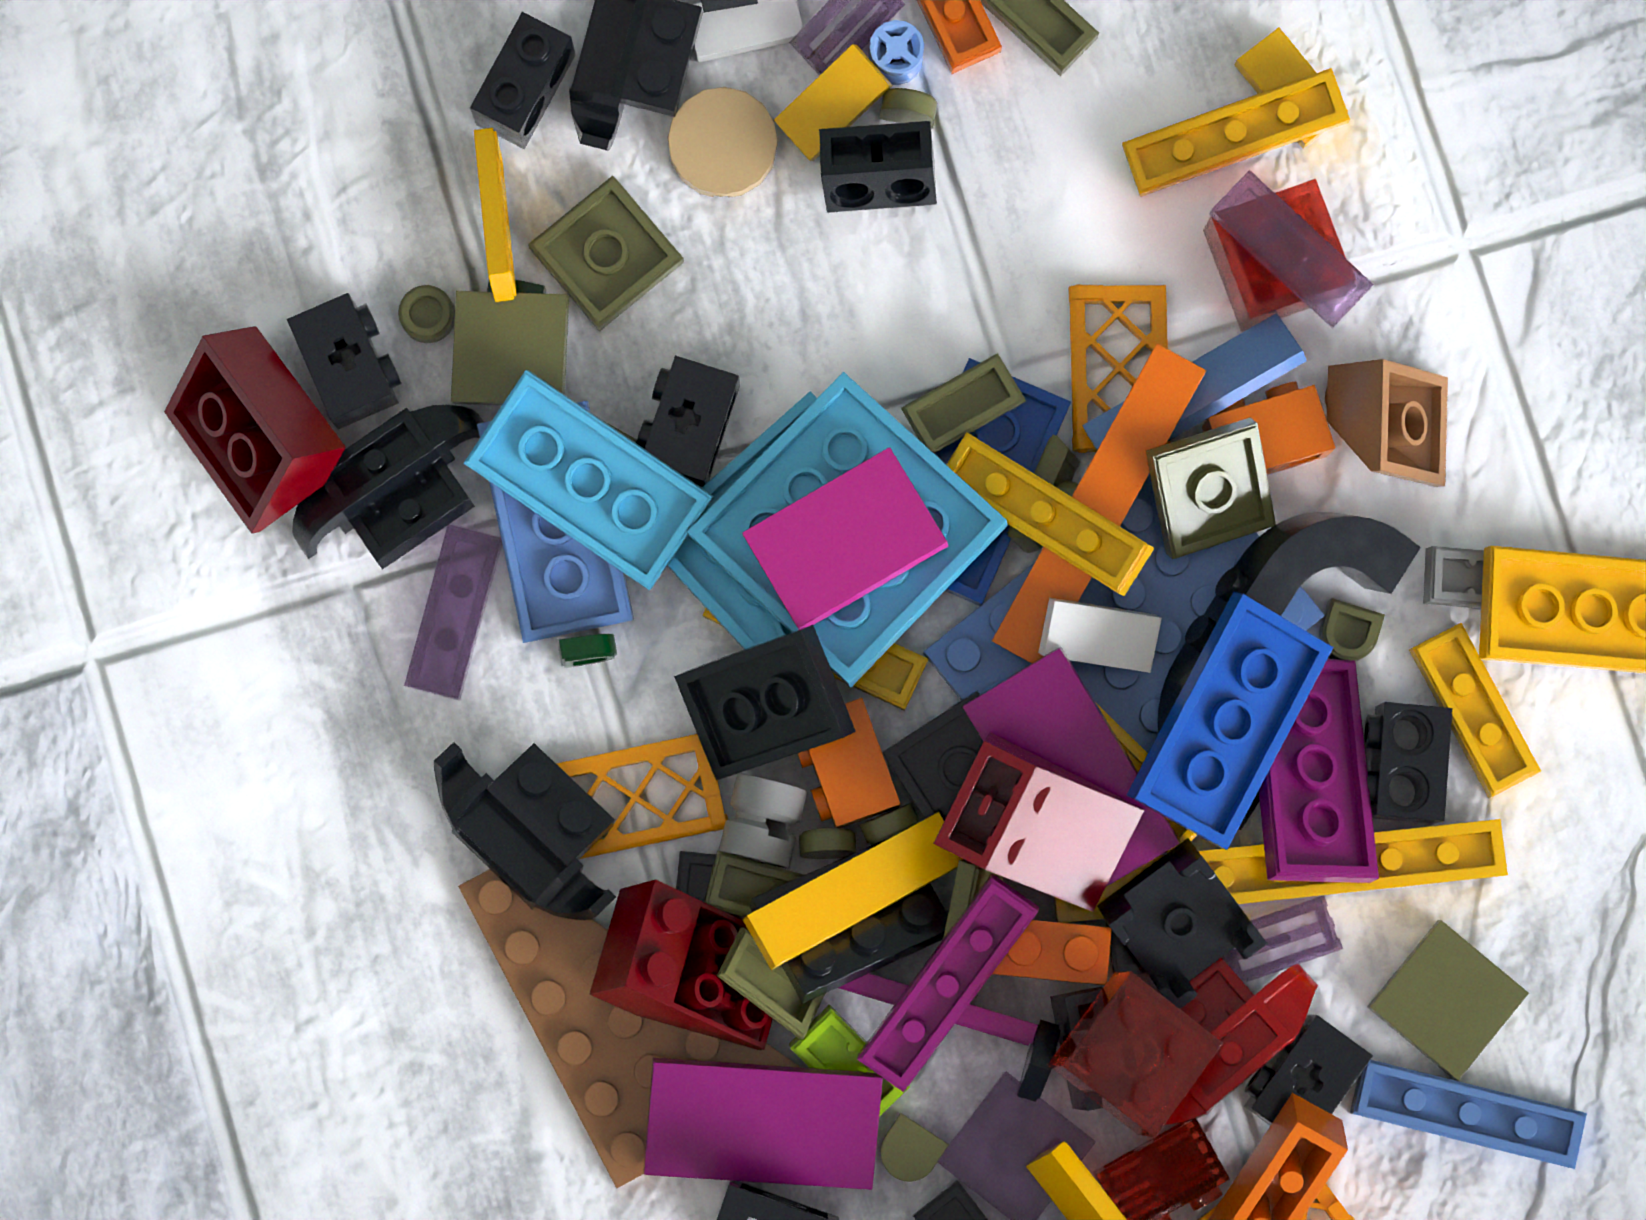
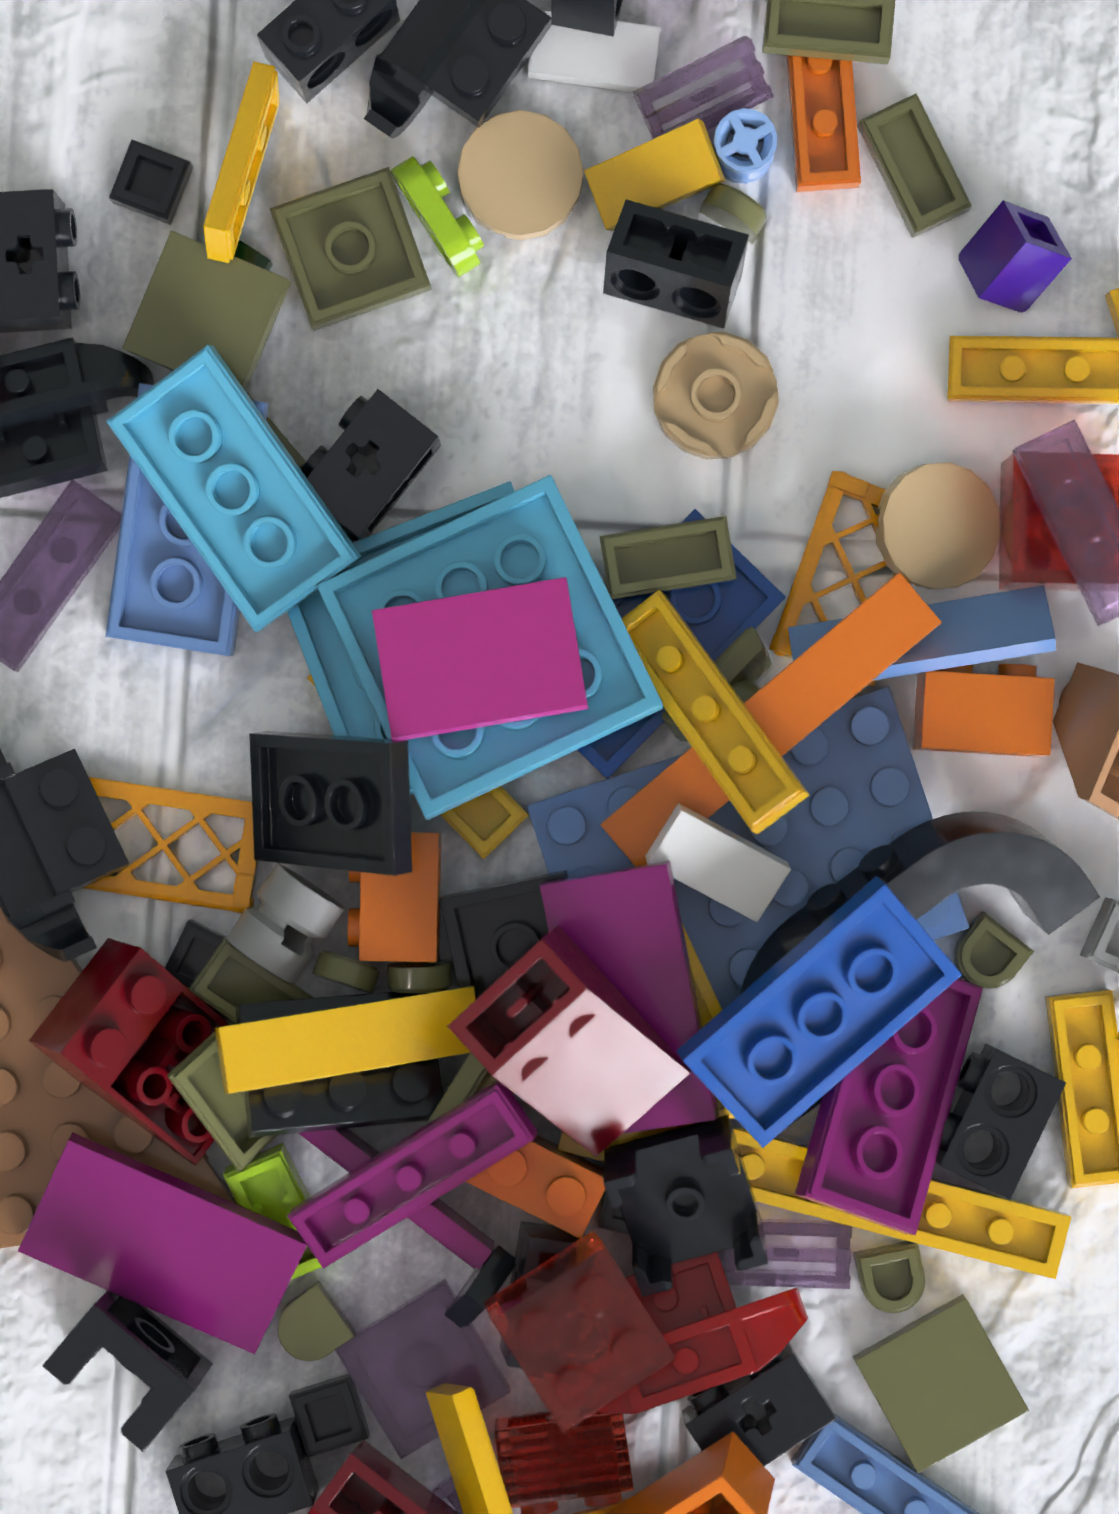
camera: 25 degrees right, 5 degrees up
olive tile [398,285,455,343] -> none
dark green tile [558,634,617,668] -> none
olive tile [1146,417,1276,559] -> none
none -> black tile [109,139,193,225]
none -> lime plate [391,156,484,278]
none -> tan tile [653,332,779,460]
none -> olive tile [853,1241,925,1313]
none -> tan tile [875,462,1001,589]
none -> dark purple panel [958,200,1072,313]

